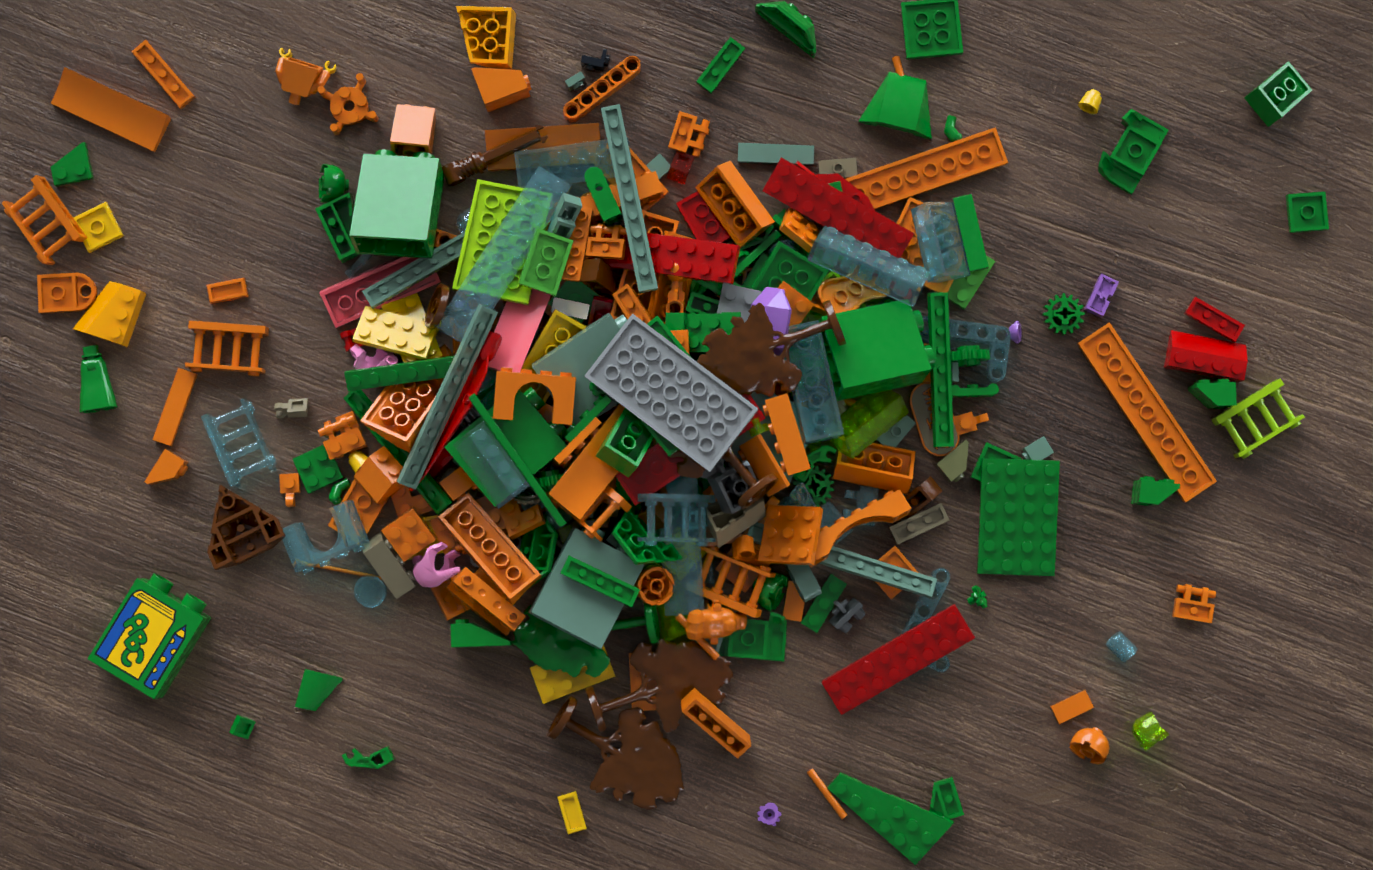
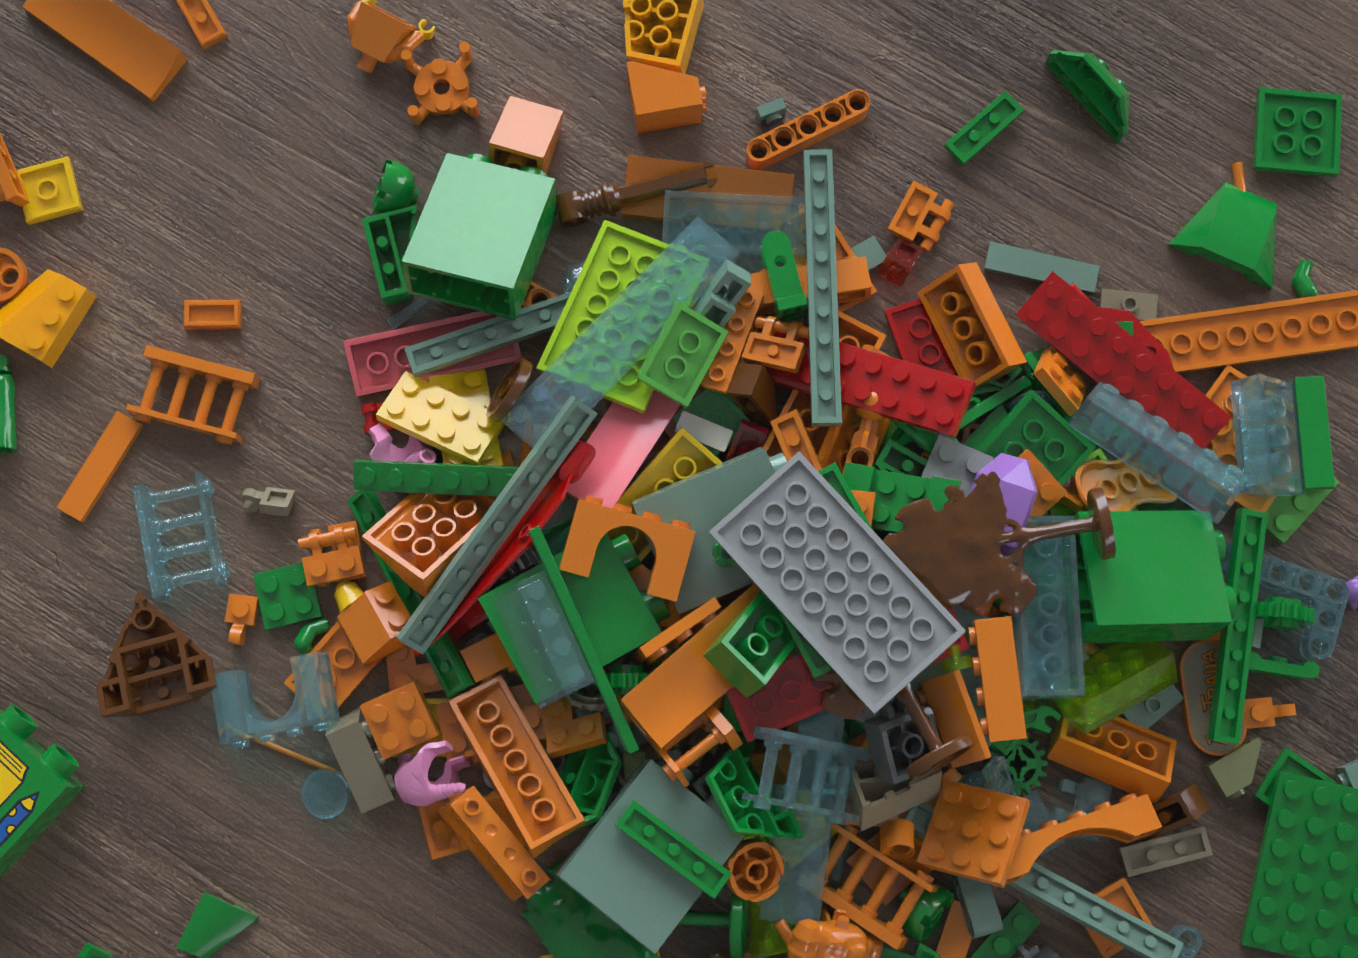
camera: 15 degrees right, 5 degrees down
green wing [51,142,94,187] -> none
orange slope [144,449,188,485] -> none
green slope [451,619,513,647] -> none
green plate [565,395,613,442] -> none
black bracket [581,49,610,72] -> none

